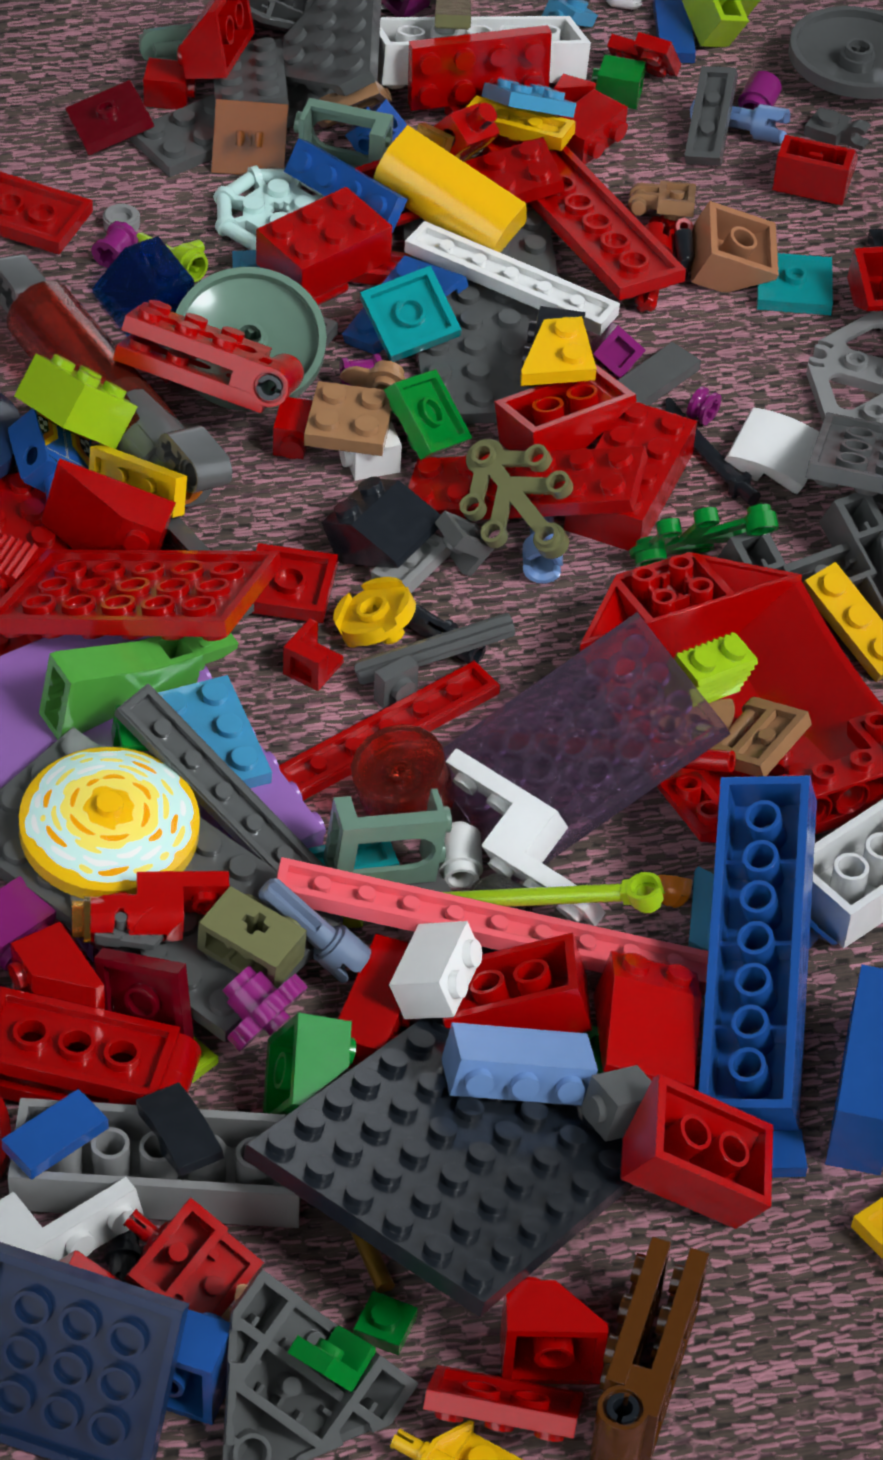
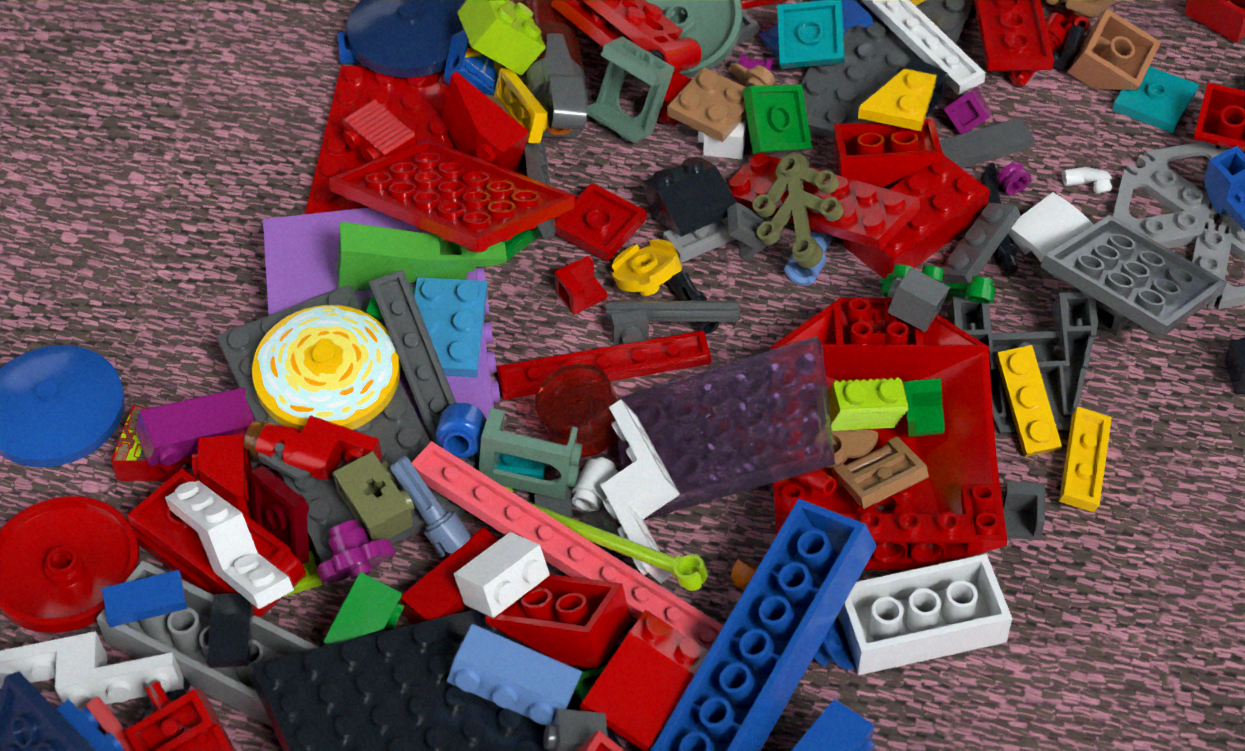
camera: 30 degrees right, 5 degrees up
none -> white bracket [165,480,294,609]
none -> blue head [436,403,486,458]
none -> sand green panel [587,37,675,143]
none -> dark grey brick [887,268,950,332]
none -> green panel [904,378,945,437]
none -> dark grey plate [941,203,1021,284]
none -> white arm [1062,167,1112,193]

